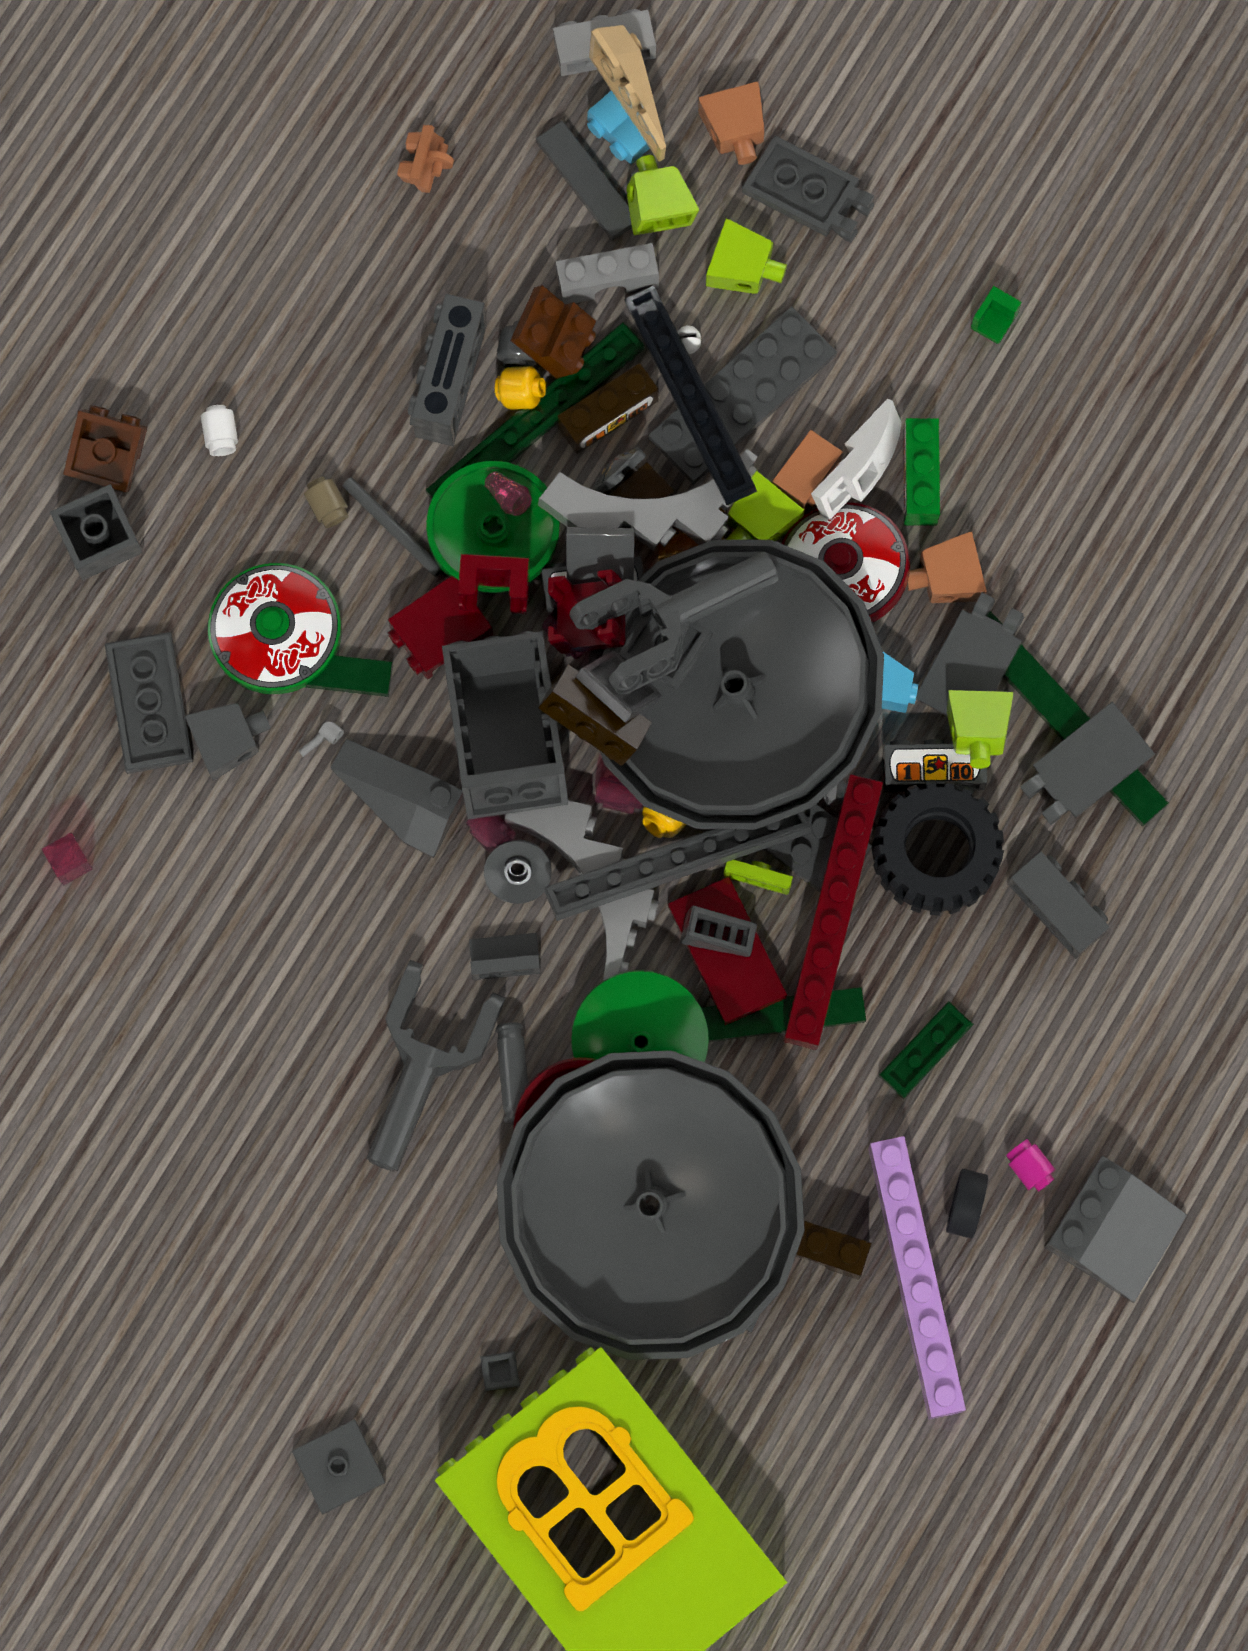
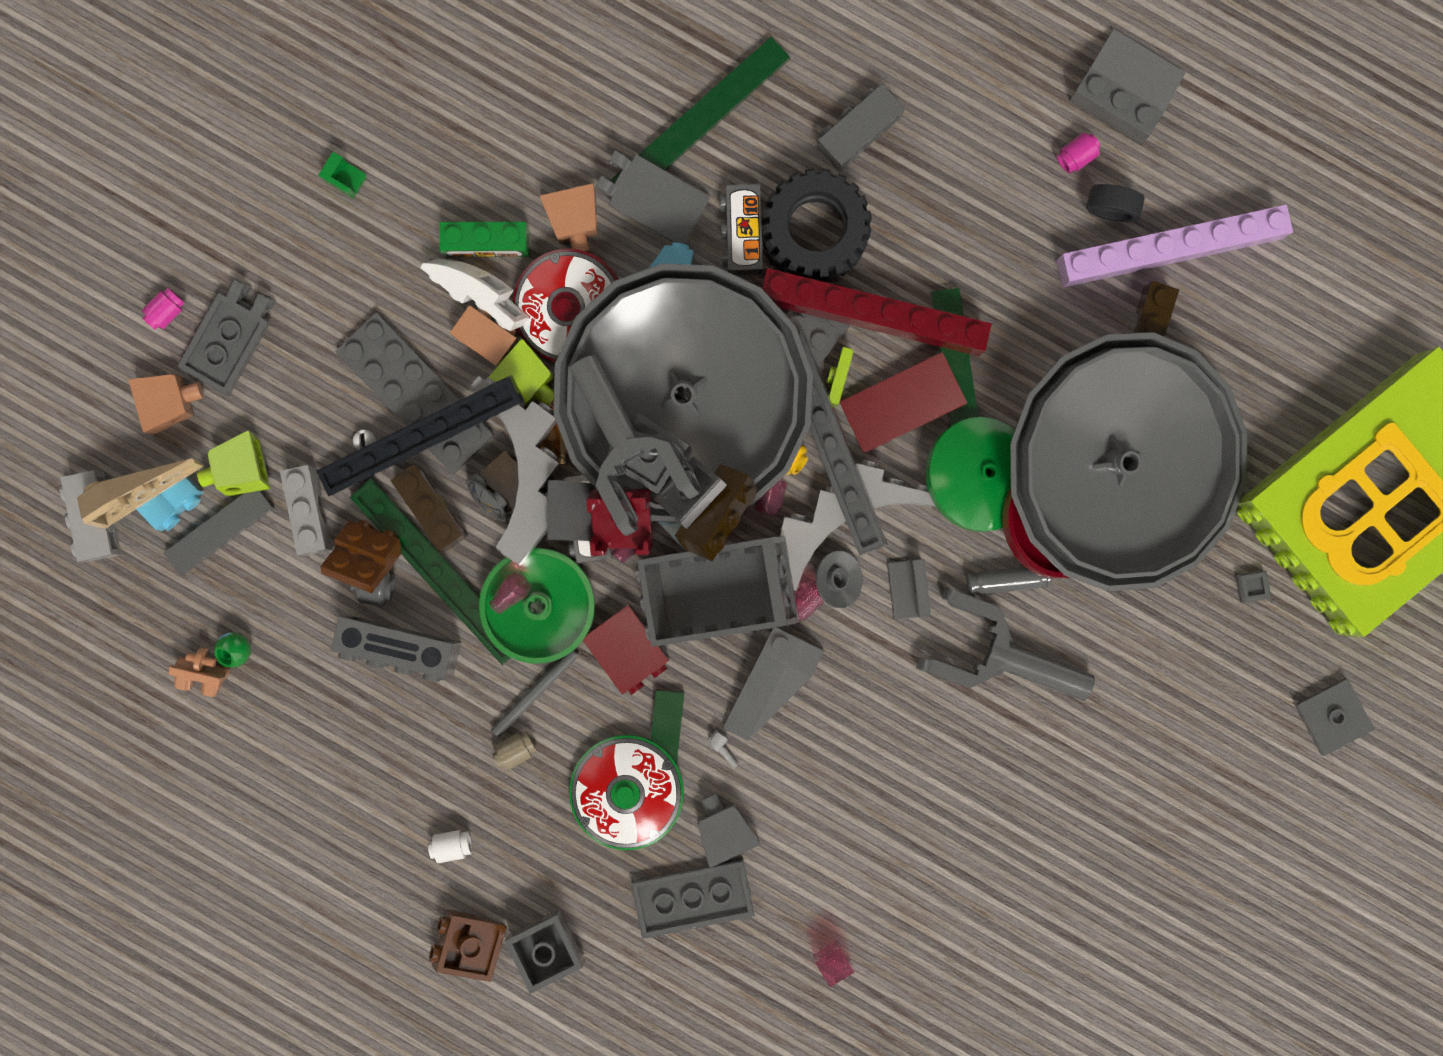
camera: 90 degrees left, 10 degrees up
dark red panel [458,554,529,615] -> none
yellow head [494,366,546,410] -> none
dark grey slope [680,905,757,957] -> none
lime torso [706,219,787,294] -> none
dark green tile [879,1001,974,1100] -> none
lime torso [947,690,1013,769] -> none
dark grey tile [1020,702,1155,825] -> none
none -> dark pink brick [142,287,185,330]
none -> green piece [214,632,251,668]

